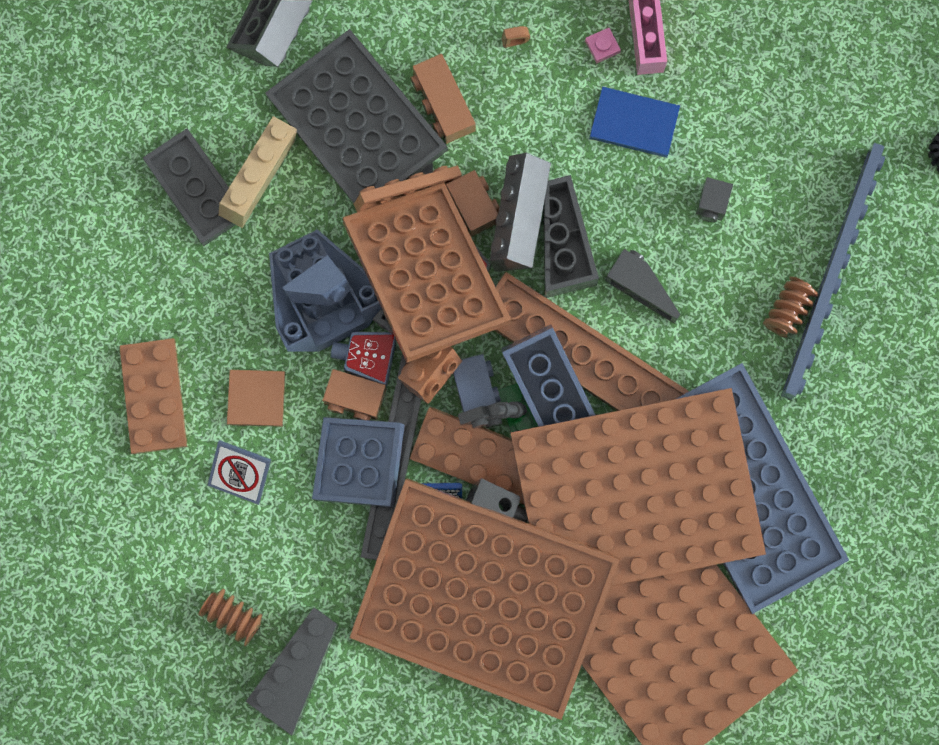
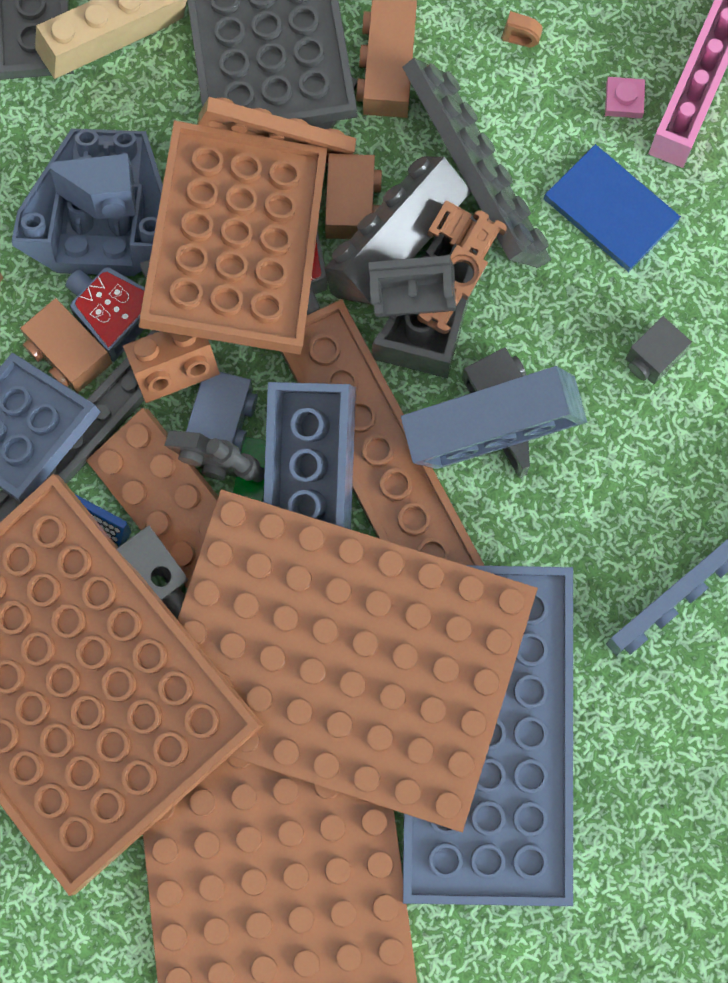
camera: 30 degrees right, 5 degrees down
nougat piece [763,276,819,338] -> none
none -> dark grey hinge [368,255,456,317]
none -> sand blue brick [401,366,588,469]
none -> dark grey plate [402,58,552,268]
none -> nougat piece [418,200,507,334]

